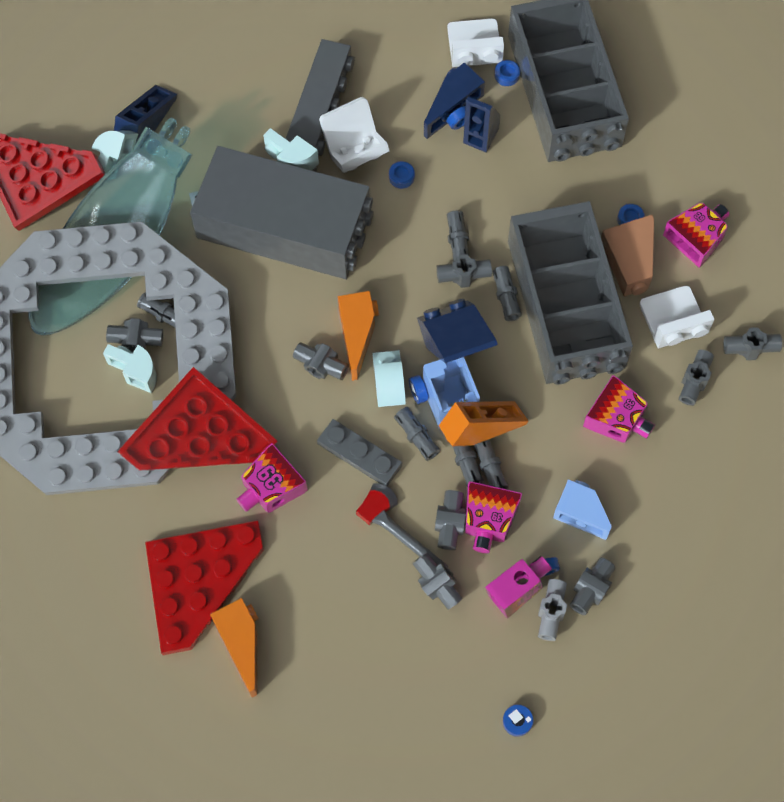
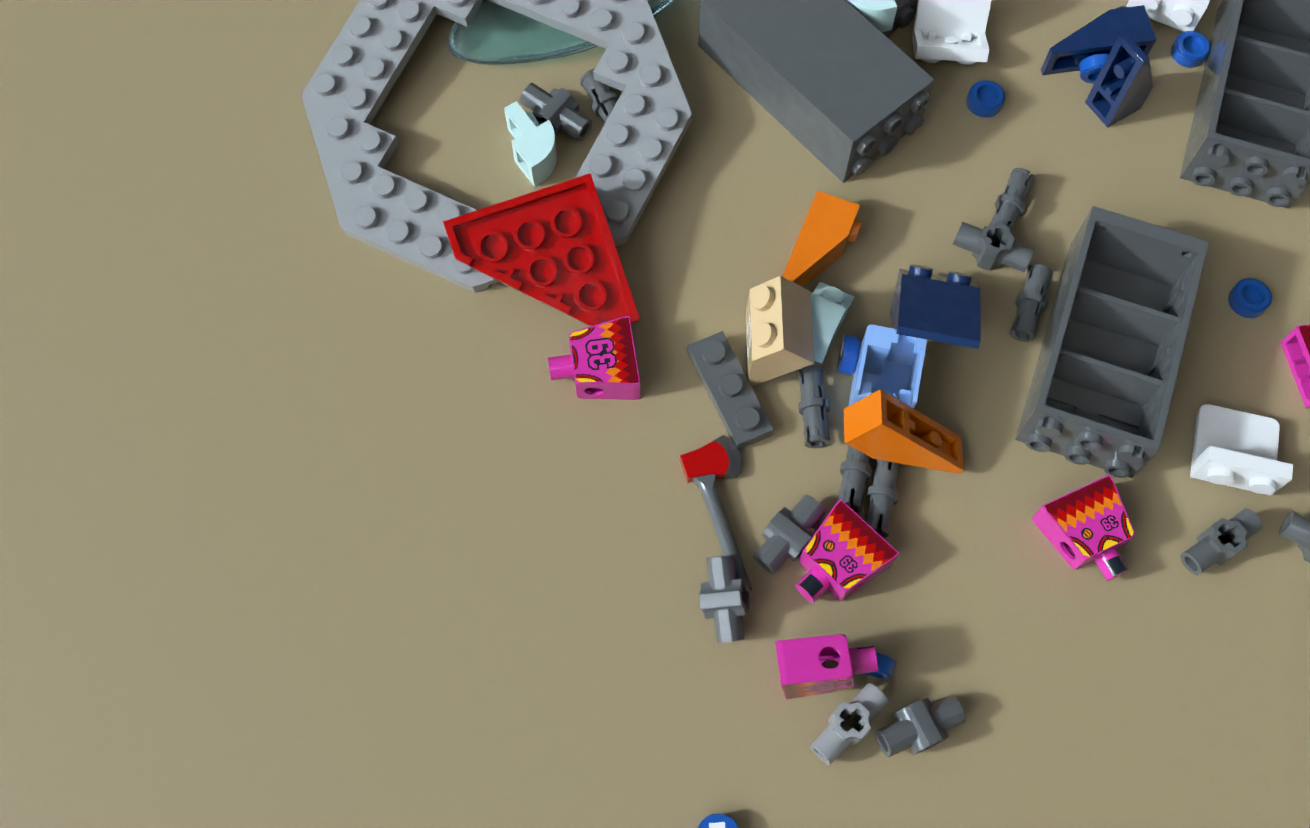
camera: 30 degrees right, 0 degrees up
red plate [145,520,264,655] -> none
orange slope [210,598,259,698] -> none
dark grey axle [293,342,349,380] -> none
light blue slope [553,480,612,540] -> none
nougat slope [601,215,654,296] -> none
none -> tan slope [746,276,815,386]

